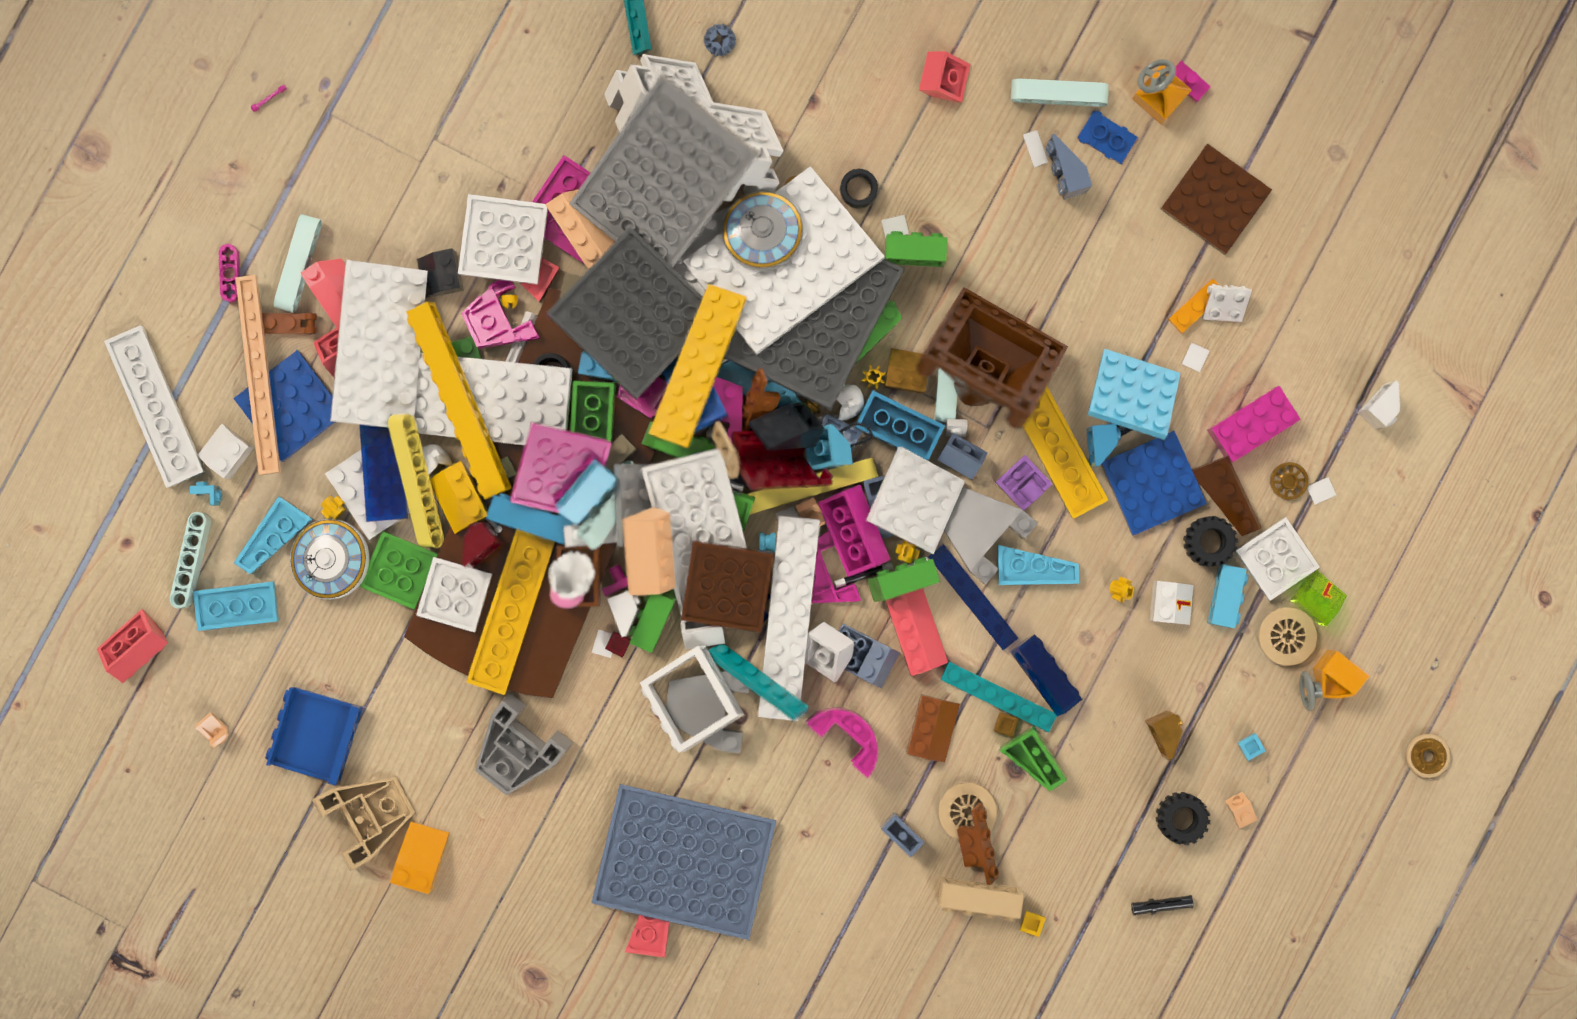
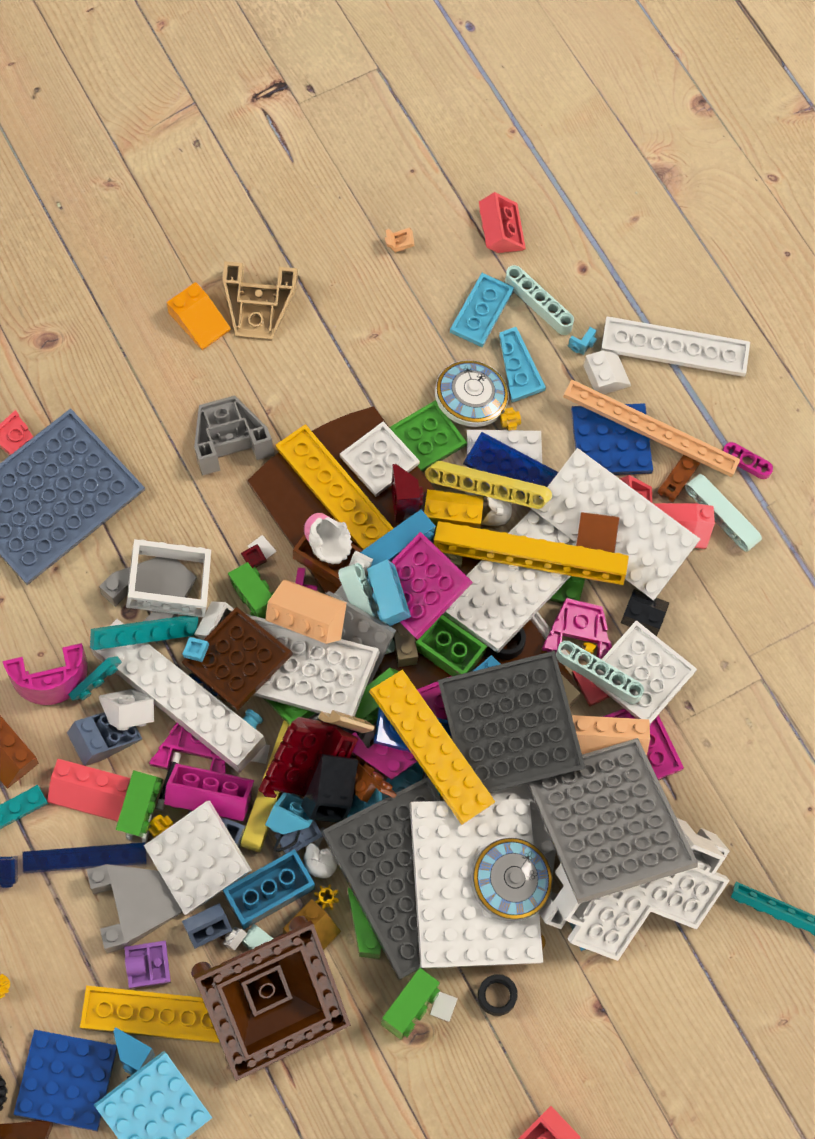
camera: 115 degrees right, 20 degrees down
blue panel [265,686,363,786] -> none
white slope [608,591,642,637] -> none
sand blue gear [704,24,736,56] -> none
light nougat bracket [796,497,826,527] -> none
medium azure wing [997,545,1079,585] -> none
none -> teal plate [68,656,122,701]
none -> medium azure plate [182,637,209,662]
none -> light aqua beam [556,641,644,704]
none -> dark orange tile [576,512,620,553]

